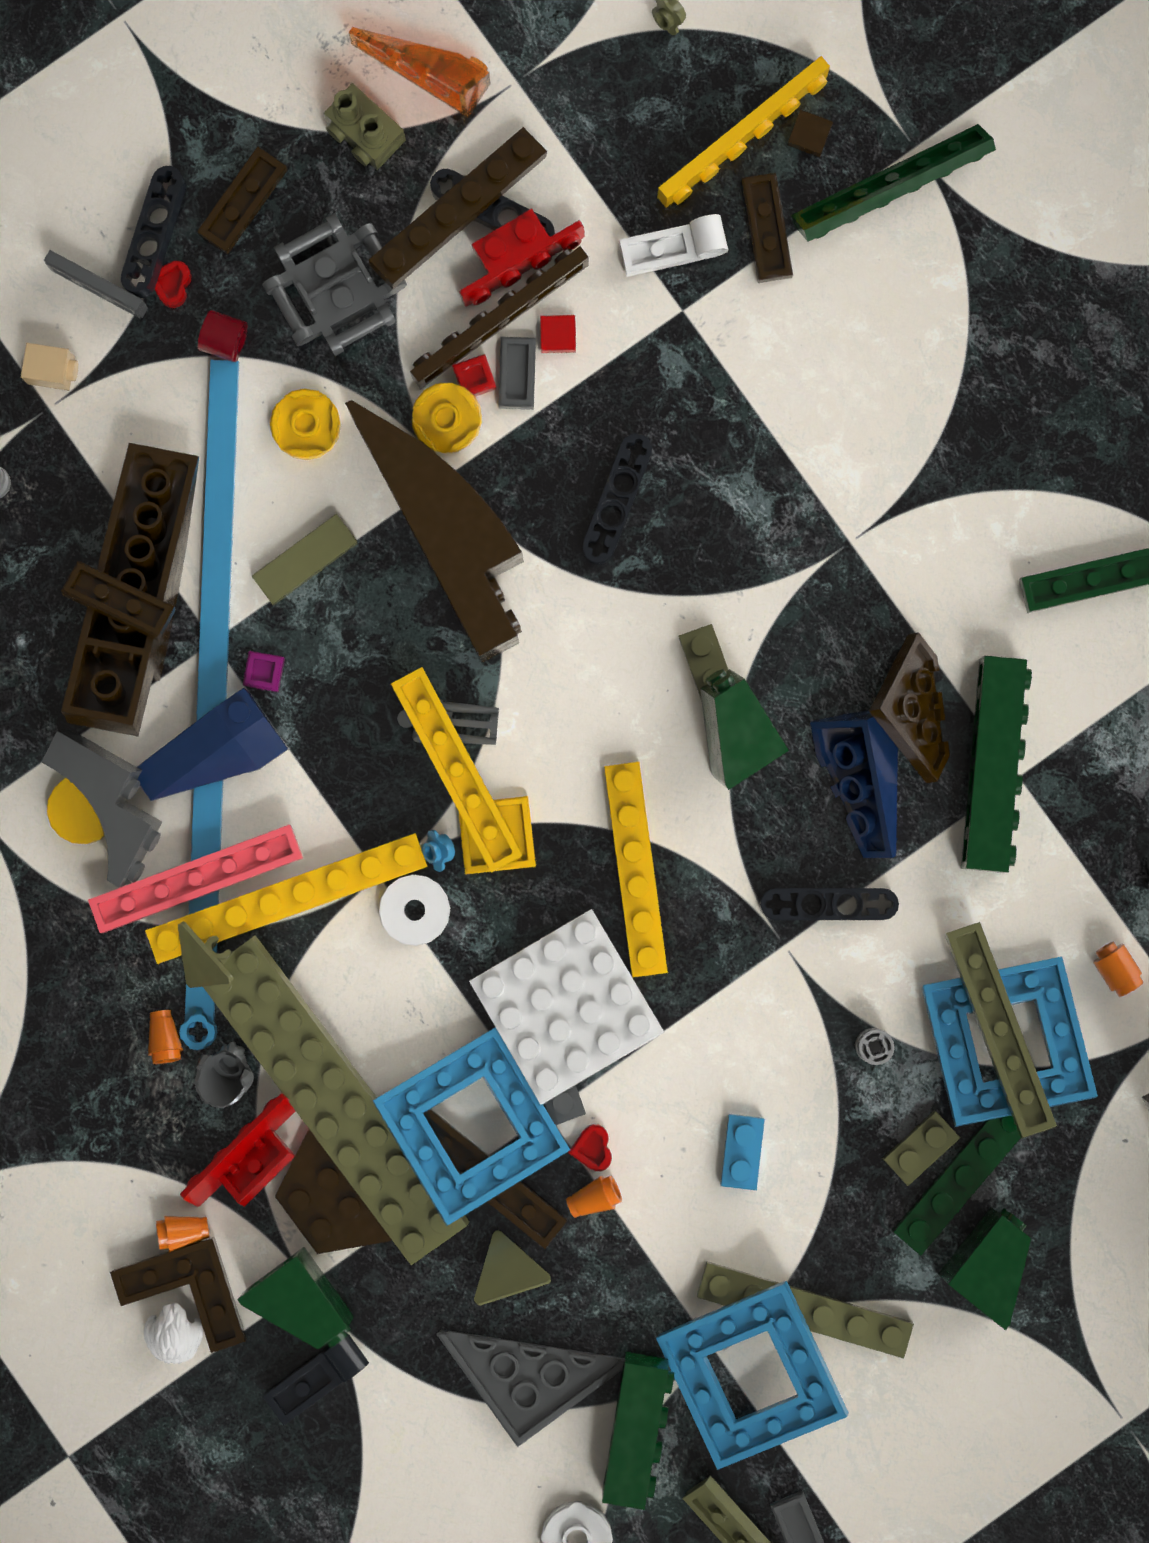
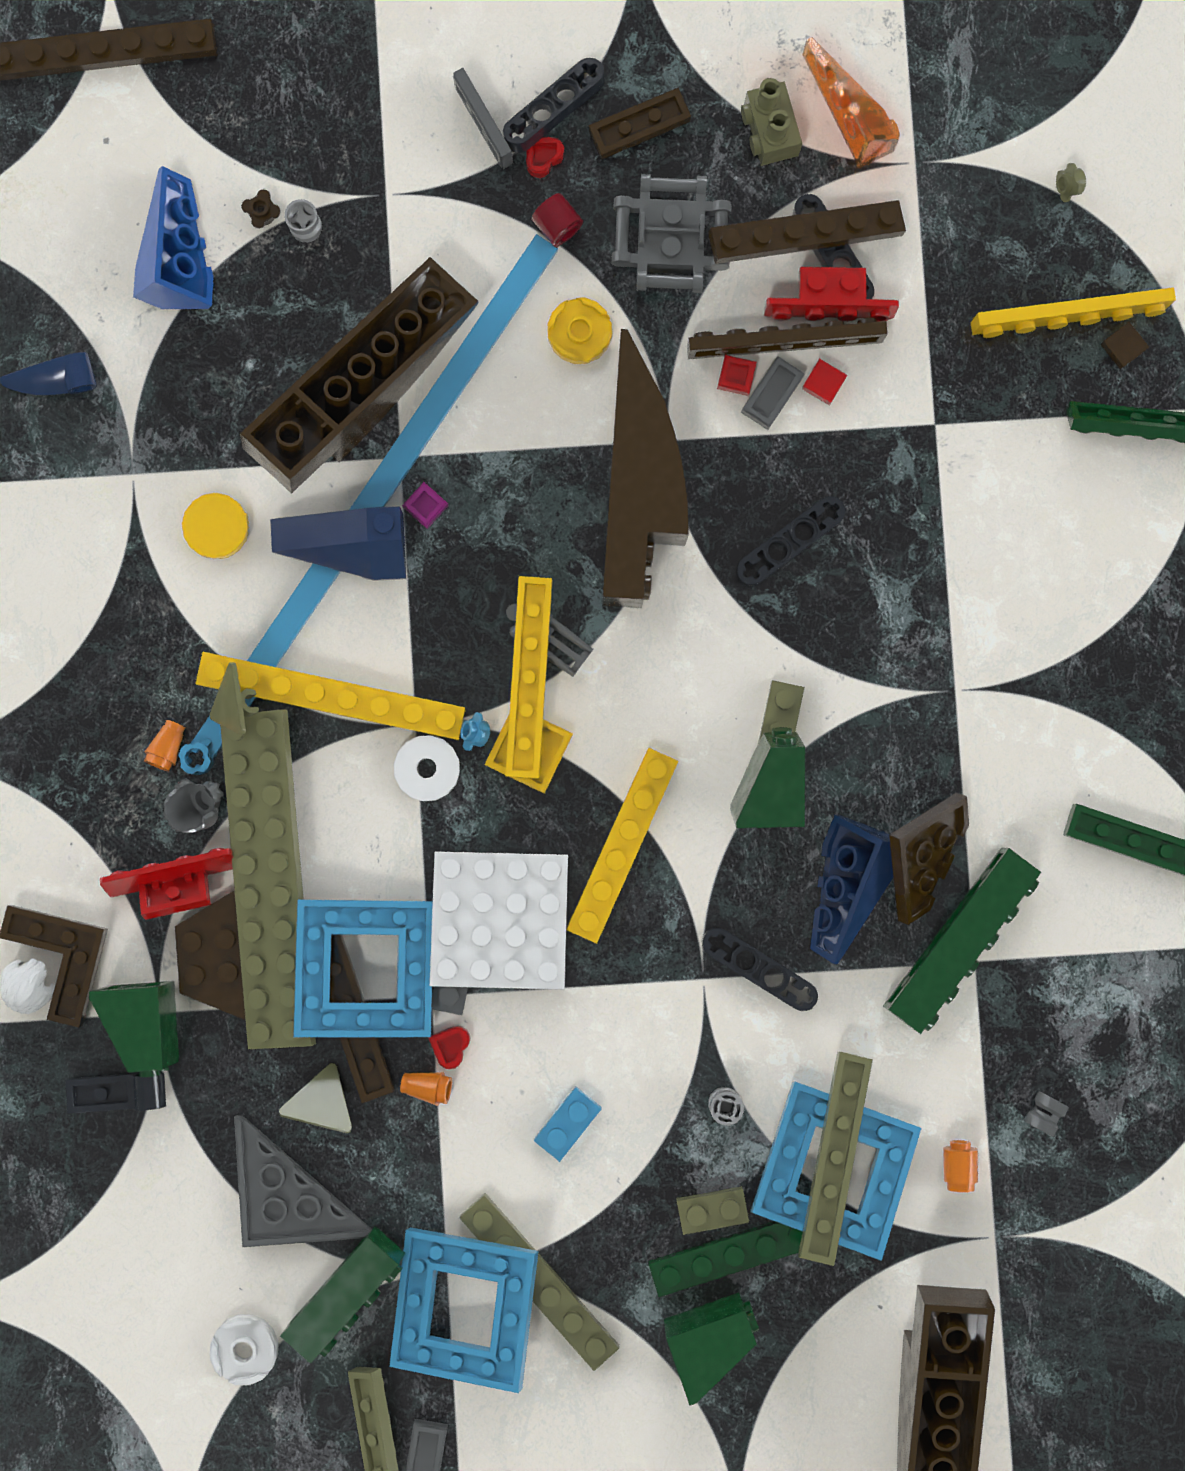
camera: 30 degrees right, 0 degrees up
tan brick [21,343,78,391] -> none
dark grey arch [42,729,162,887] -> none
dark brown tile [61,561,176,641] -> none
coral plate [88,824,303,934] -> none
orange cone [156,1216,209,1252] -> none
olive tile [252,514,358,606] -> none
yellow tile [412,383,482,453] -> none
white plate [619,214,728,277] -> none
dark brown tile [741,173,793,283] -> none

